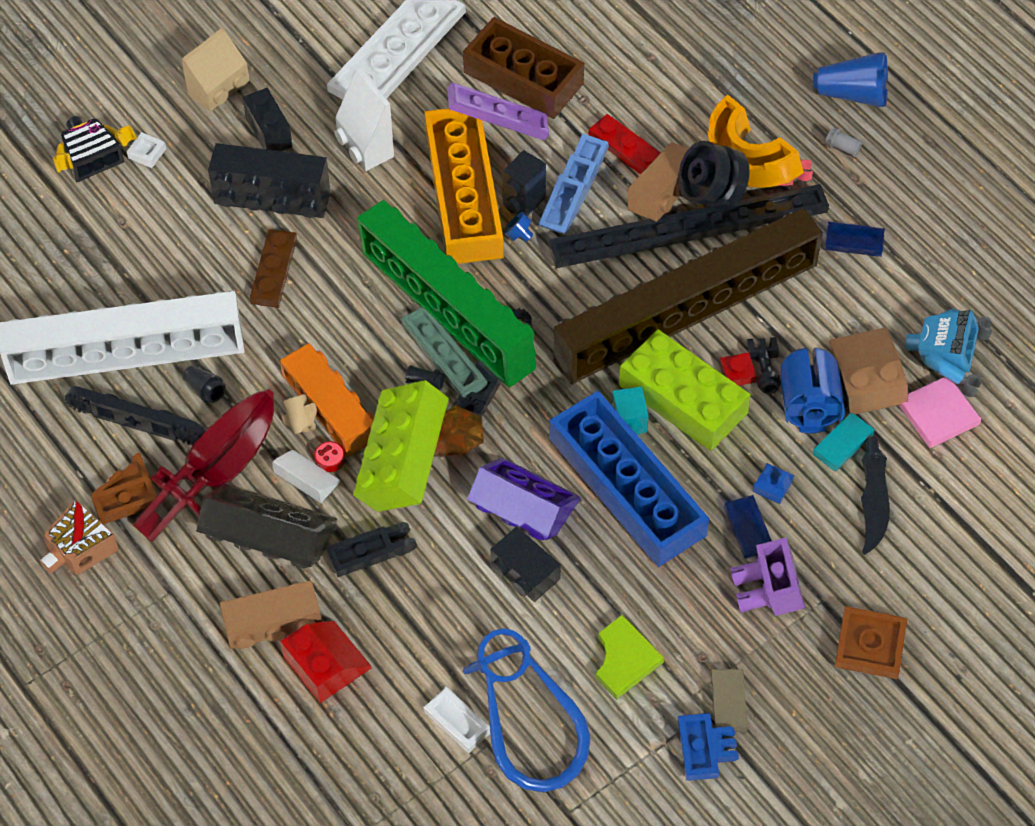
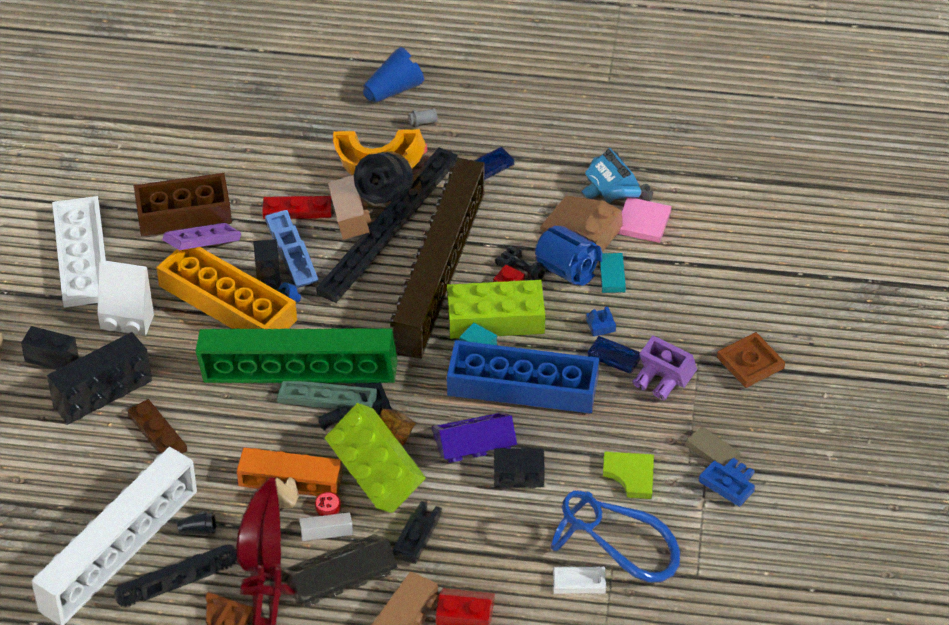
camera: 45 degrees left, 10 degrees down
black sword [861,436,890,555] -> none

